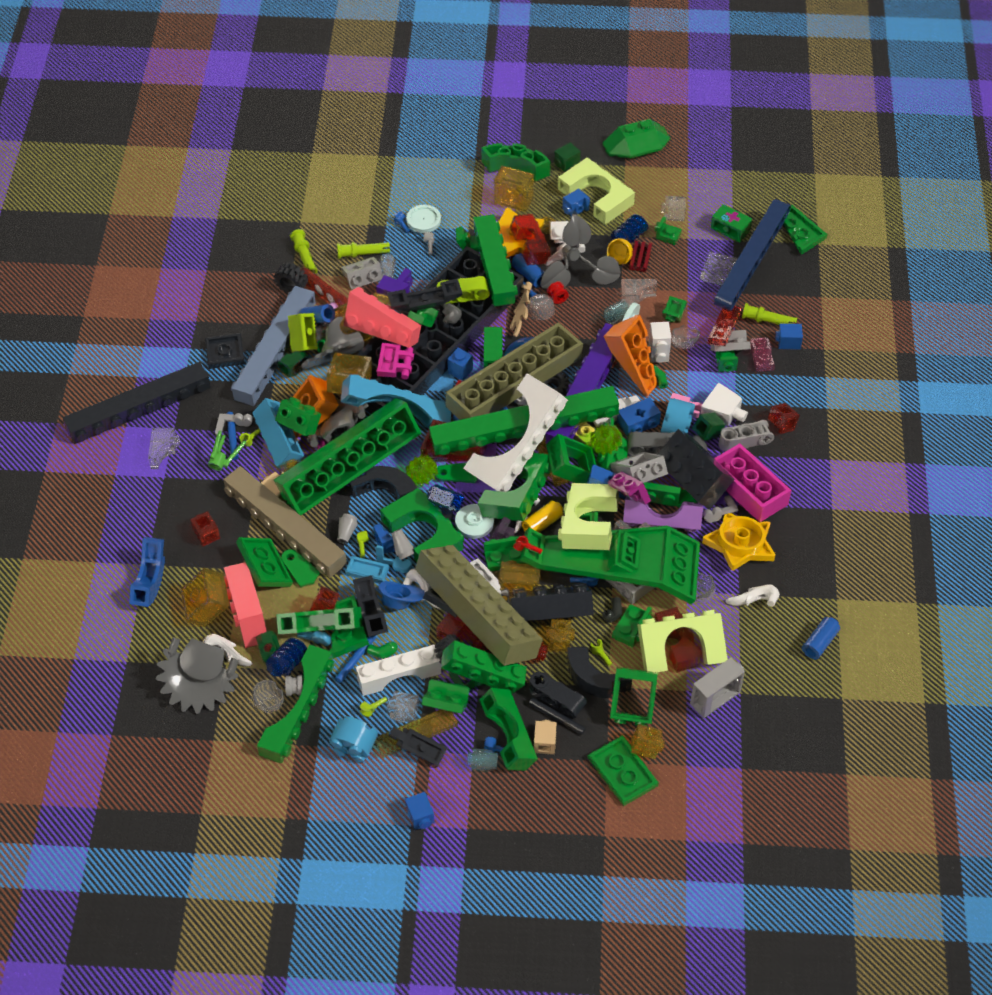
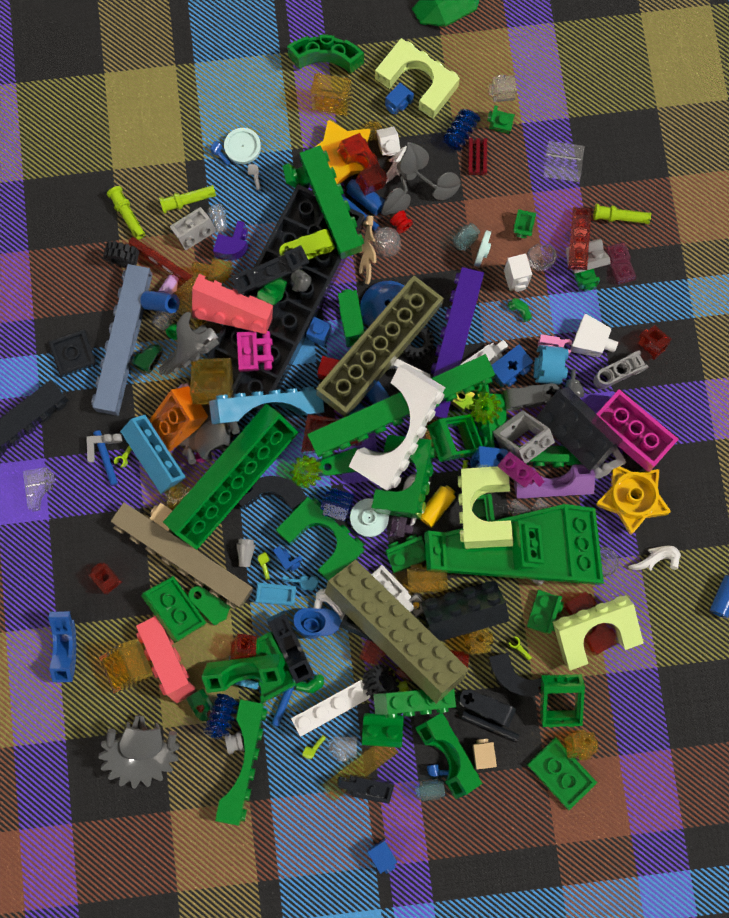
camera: 10 degrees left, 25 degrees up
white piece [203,634,252,666] -> none
bright green plant [208,431,246,471] -> none
clear hair [252,680,284,713] -> none
green brick [275,397,321,436] -> none
lime brick [288,313,318,352] -> none
dark azure brick [329,716,378,763] -> none
light grey cone [391,529,414,559] -> none
red hand [513,536,542,554] -> none
dark green brick [554,142,581,172] -> none
pearl dark grey arm [602,597,622,623] -> none
orange wedge [604,315,657,396] -> none
yellow hair [607,238,633,265] -> none
clear arch [620,279,657,307] -> none
light grey window [690,658,745,719] -> none
dark green brick [692,412,726,440] -> none
green brick [711,204,752,243] -> none
dark blue beam [714,199,791,311] -> none
blue brick [775,324,803,349] -> none
green wing [783,205,827,255] -> none

